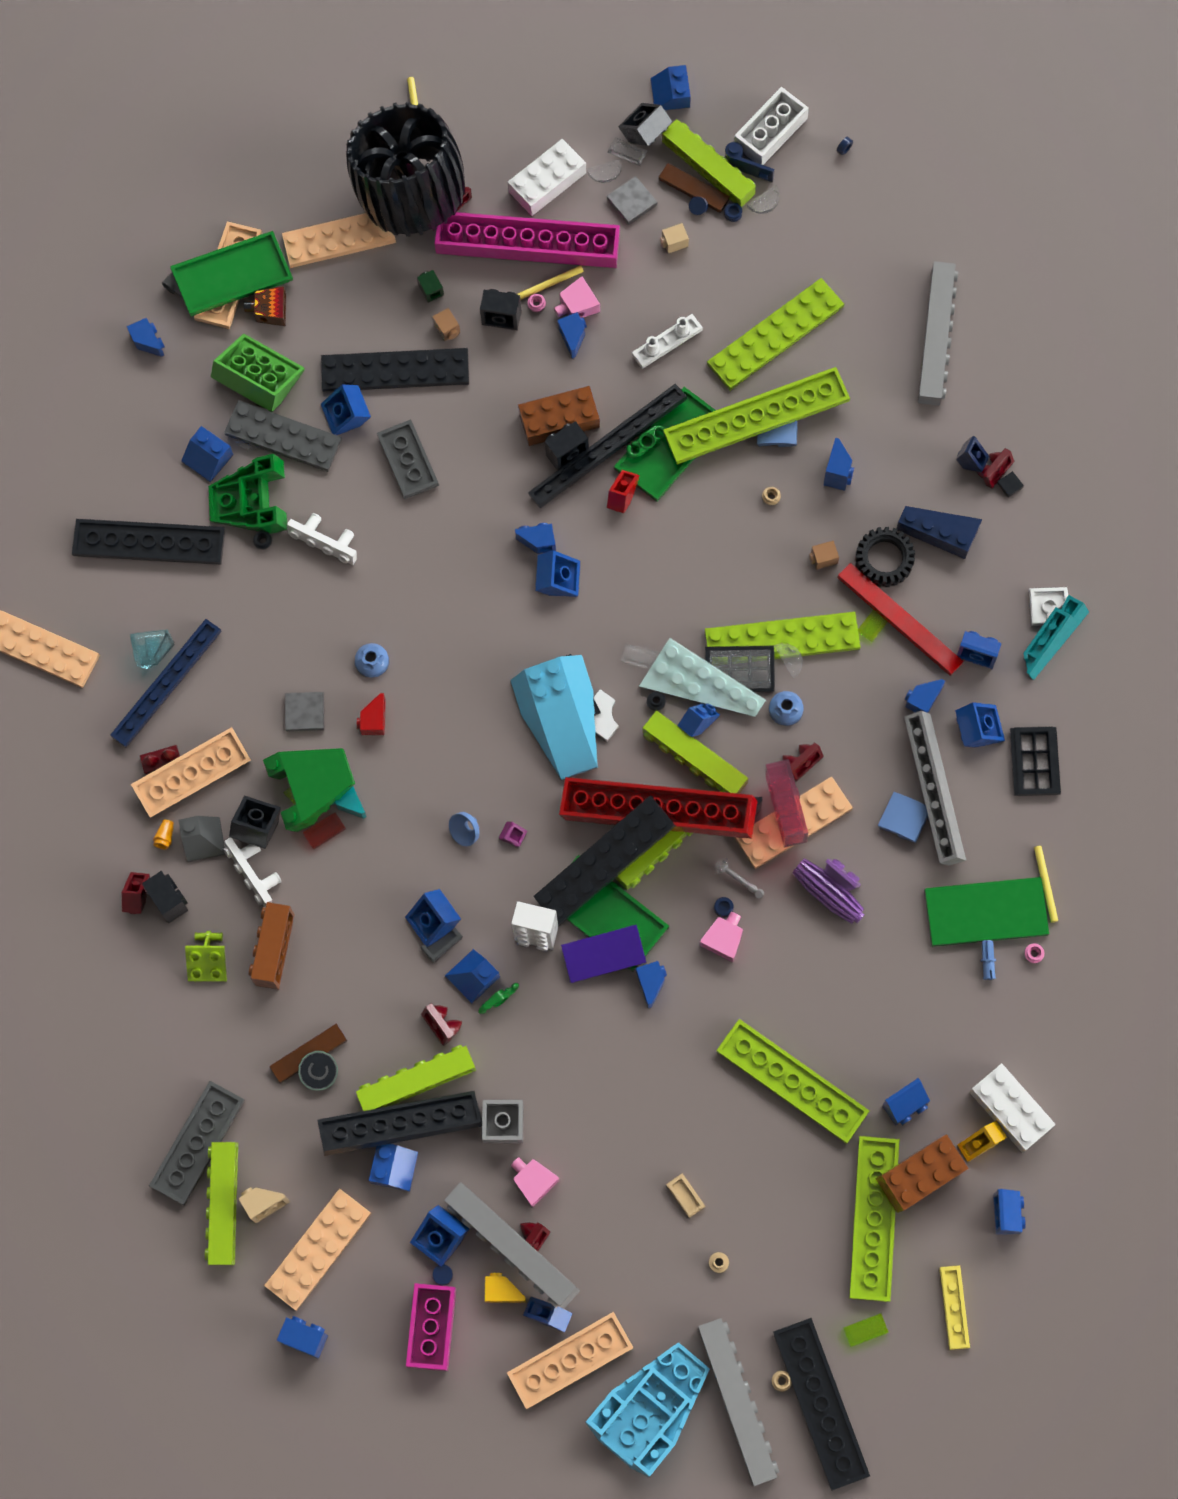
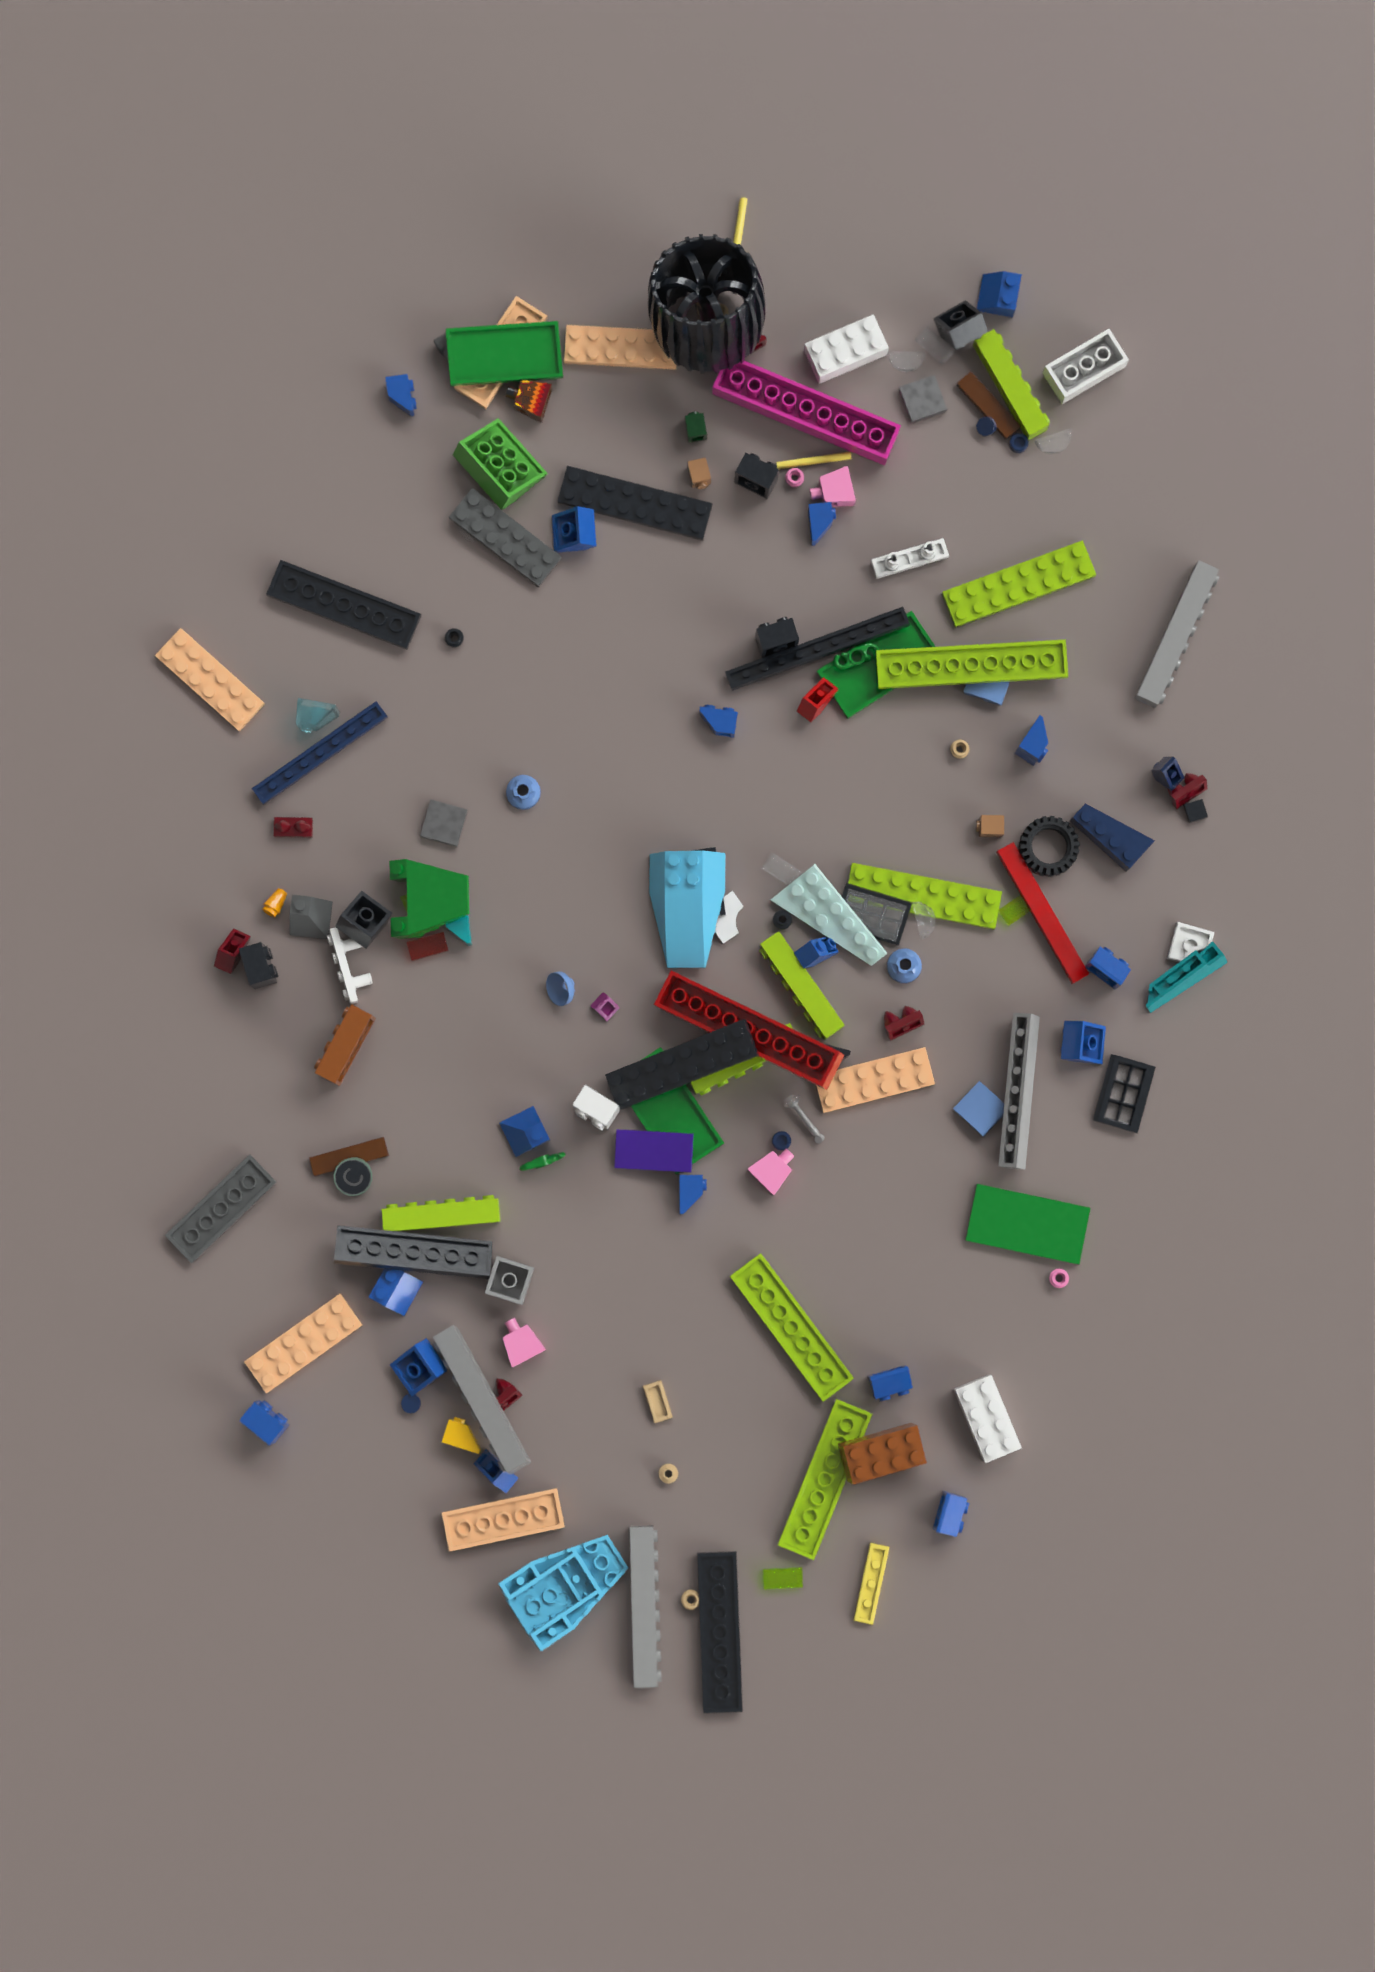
camera: 10 degrees right, 10 degrees up
light nougat plate [131,727,251,818] -> none
blue slope [181,426,234,482] -> none
lime plate [185,931,227,982] -> none
lime brick [205,1142,238,1265] -> none
green wedge [208,454,287,534] -> none
tan slope [238,1187,290,1223] -> none
white plate [287,513,357,565] -> none
red slope [357,693,386,735] -> none
dark grey plate [377,420,439,499] -> none
blue slope [405,889,461,947] -> none
dark pink brick [406,1283,456,1371] -> none
dark grey tile [420,927,463,963] -> none
dark red tile [421,1003,462,1046] -> none
dark orange brick [518,386,600,446] -> none
blue slope [535,550,580,597] -> none
tan brick [660,223,689,254] -> none
dark blue door [725,142,774,182] -> none
clear pink brick [765,759,808,848] -> none
medium lavender plate [792,858,865,924] -> none
dark blue tile [836,136,853,155] -> none
blue slope [904,679,945,713] -> none
yellow slope [958,1120,1007,1162] -> none
medium blue axle [980,940,996,980] -> none
light yellow bar [1034,846,1058,923] -> none

